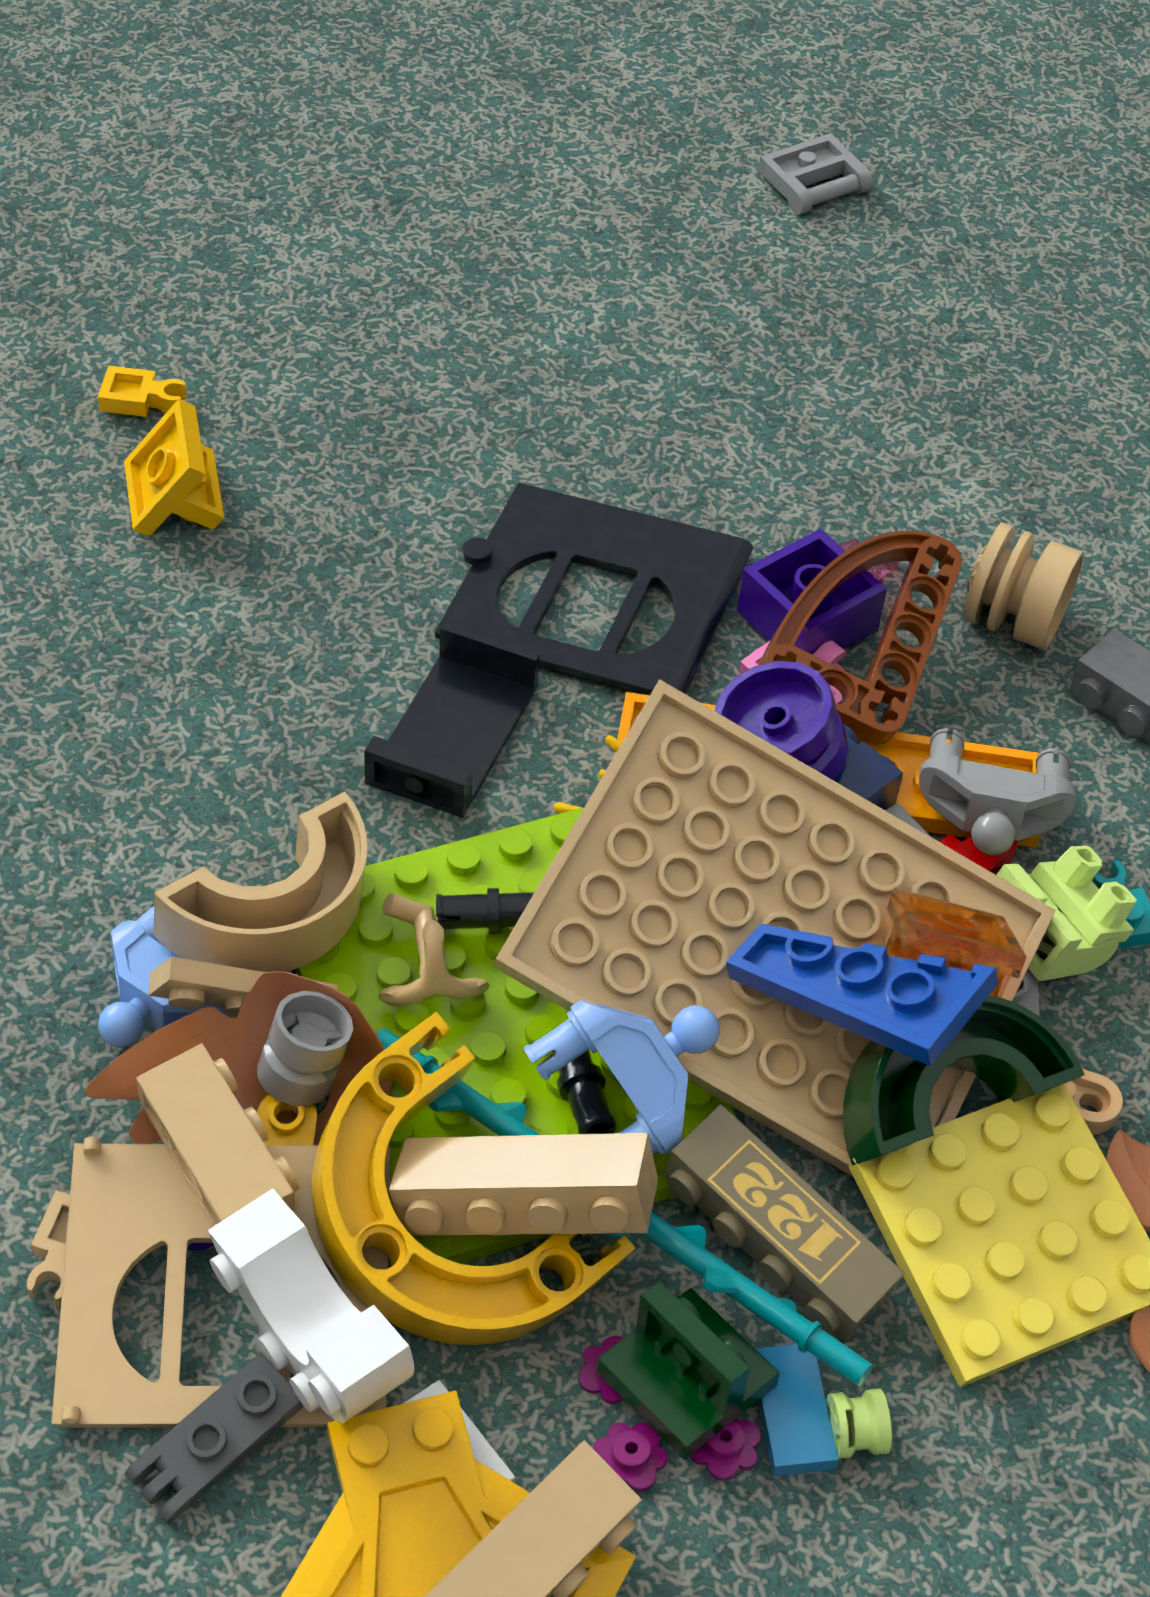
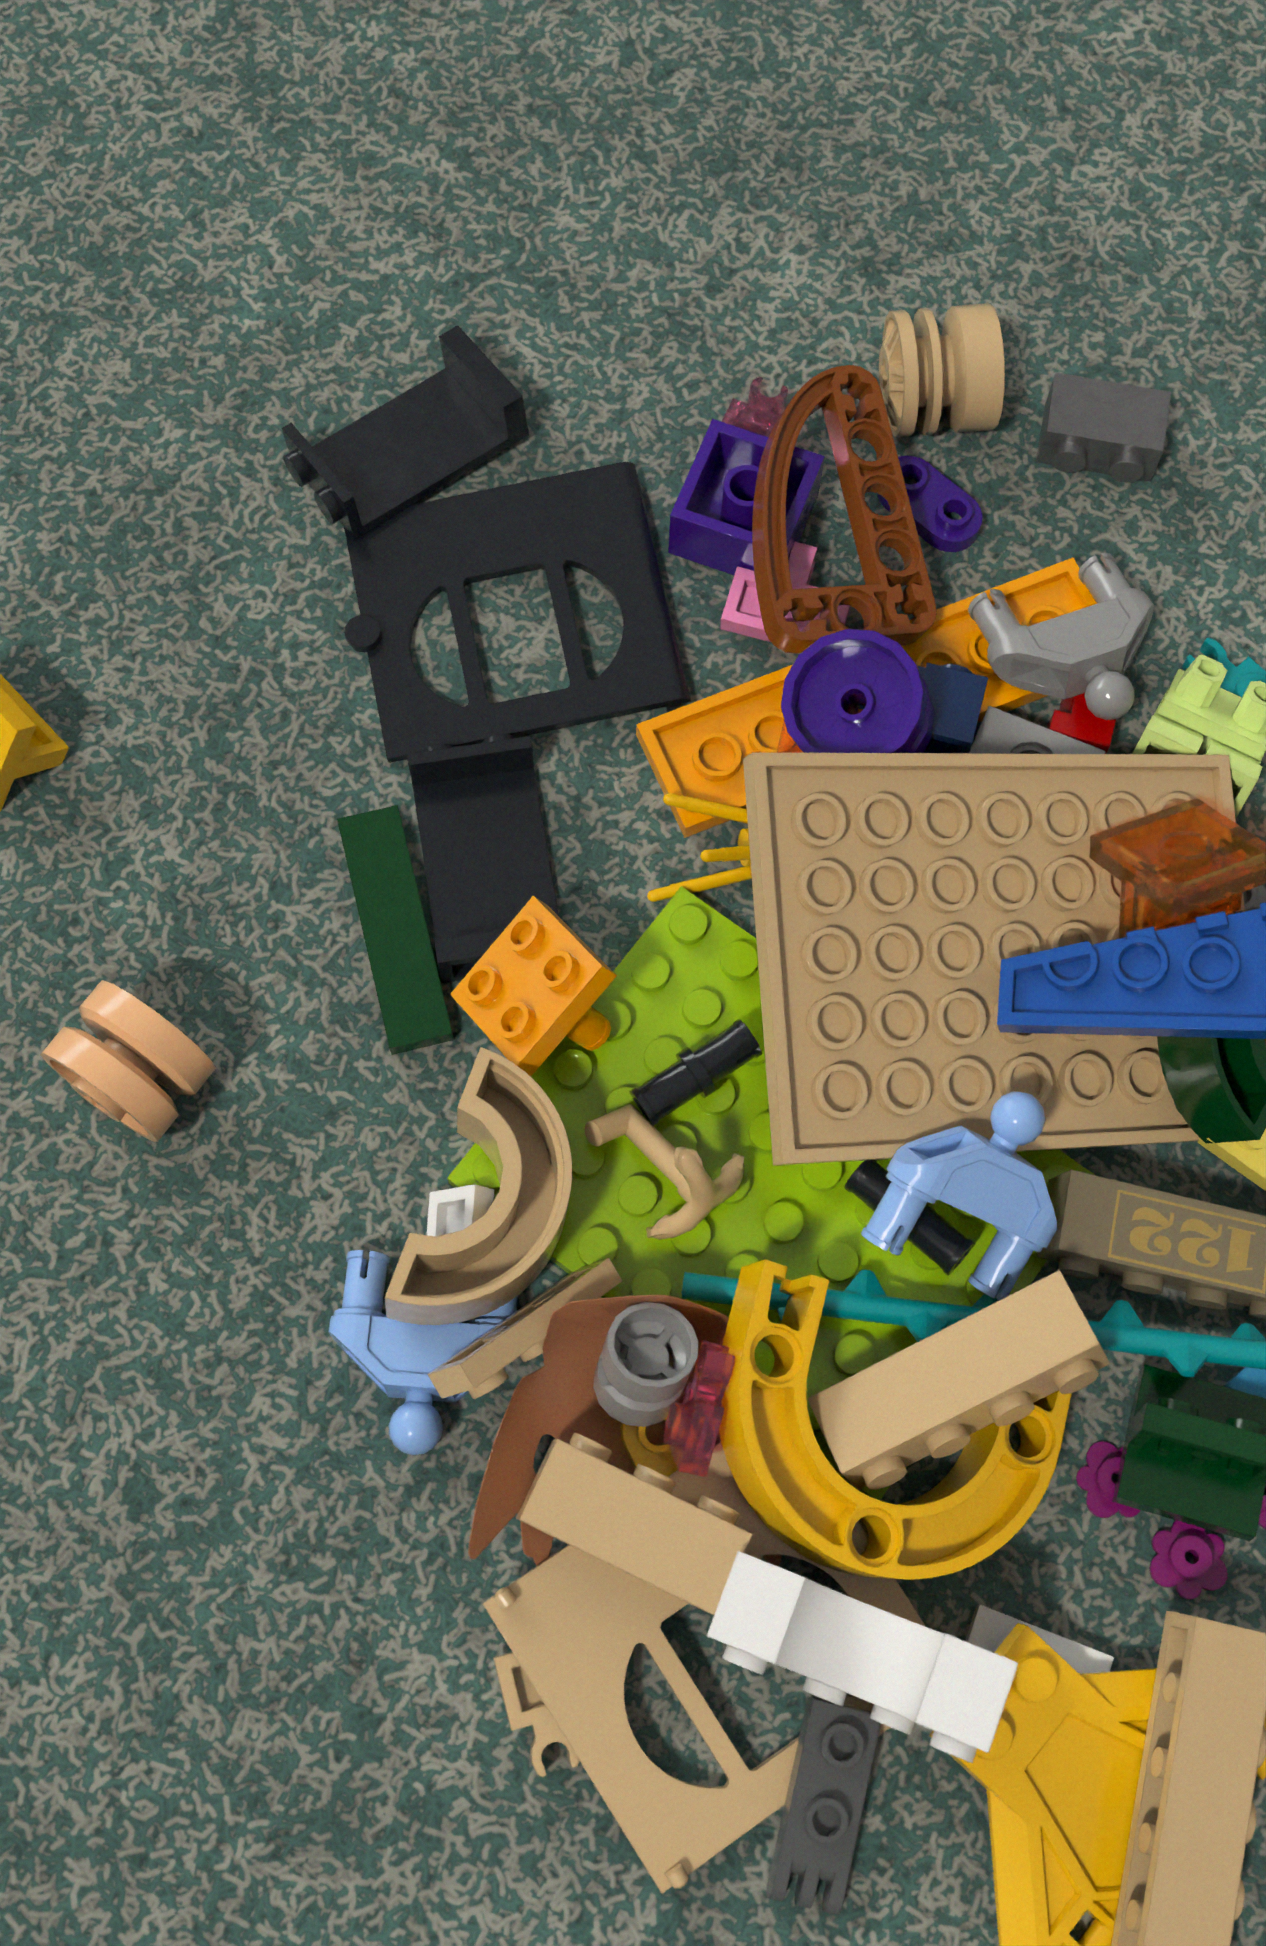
camera: 30 degrees left, 20 degrees up
none -> light nougat wheel [40,980,216,1142]
none -> black panel [282,325,529,540]
none -> dark green tile [337,805,454,1055]
none -> light orange plate [450,896,617,1077]
none -> clear pink plate [664,1340,735,1477]
none -> dark purple plate [878,456,982,552]

